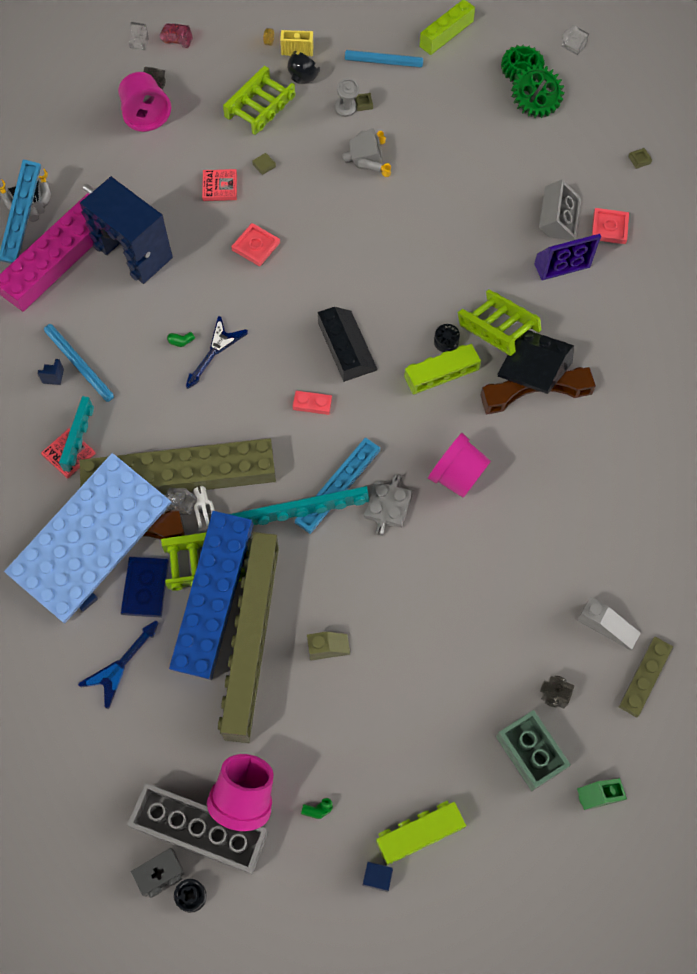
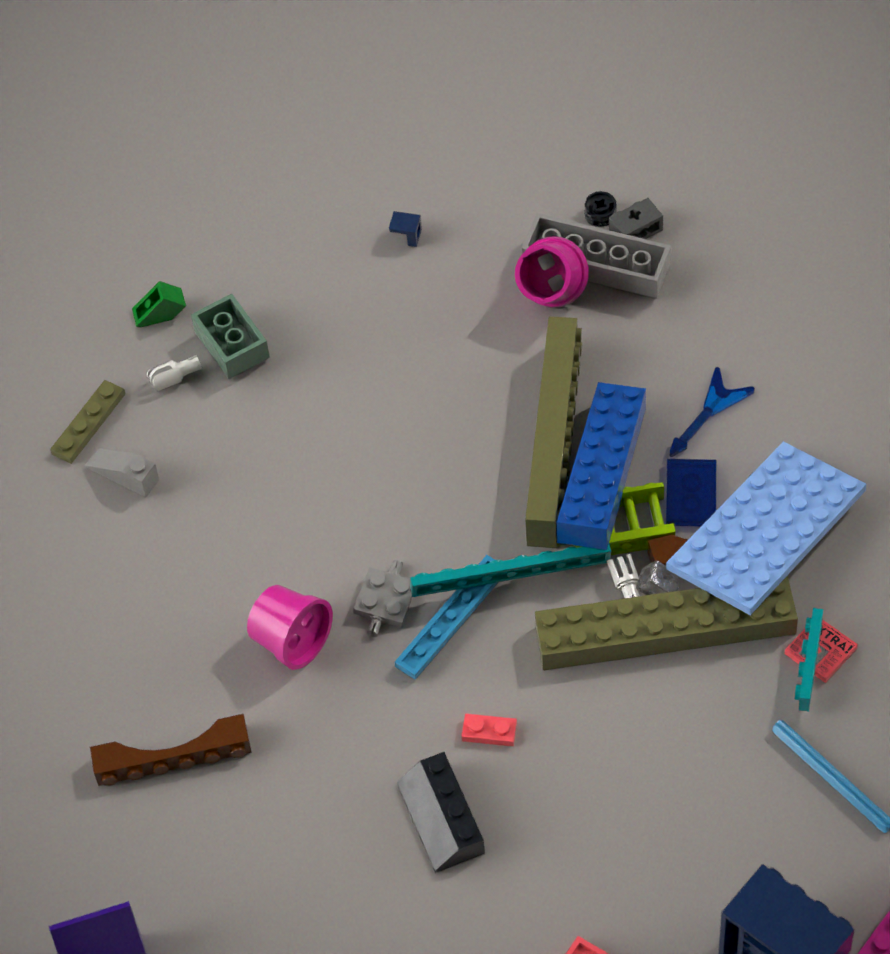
camera: 175 degrees left, 10 degrees down
dark blue panel [38,359,64,385] -> none
green arm [167,331,195,347] -> none
clear blue piece [186,316,248,389] -> none
green arm [301,798,333,819] -> none
olive slope [307,632,350,661] -> none
lime brick [376,801,466,866] -> none
lime brick [404,343,481,395] -> none
black wheel [434,324,460,352] -> none
lime fence [457,289,541,356] -> none
black slope [498,330,574,394] -> none
clear smoke brick [540,676,575,709] -> none
none -> white arm [147,355,202,391]

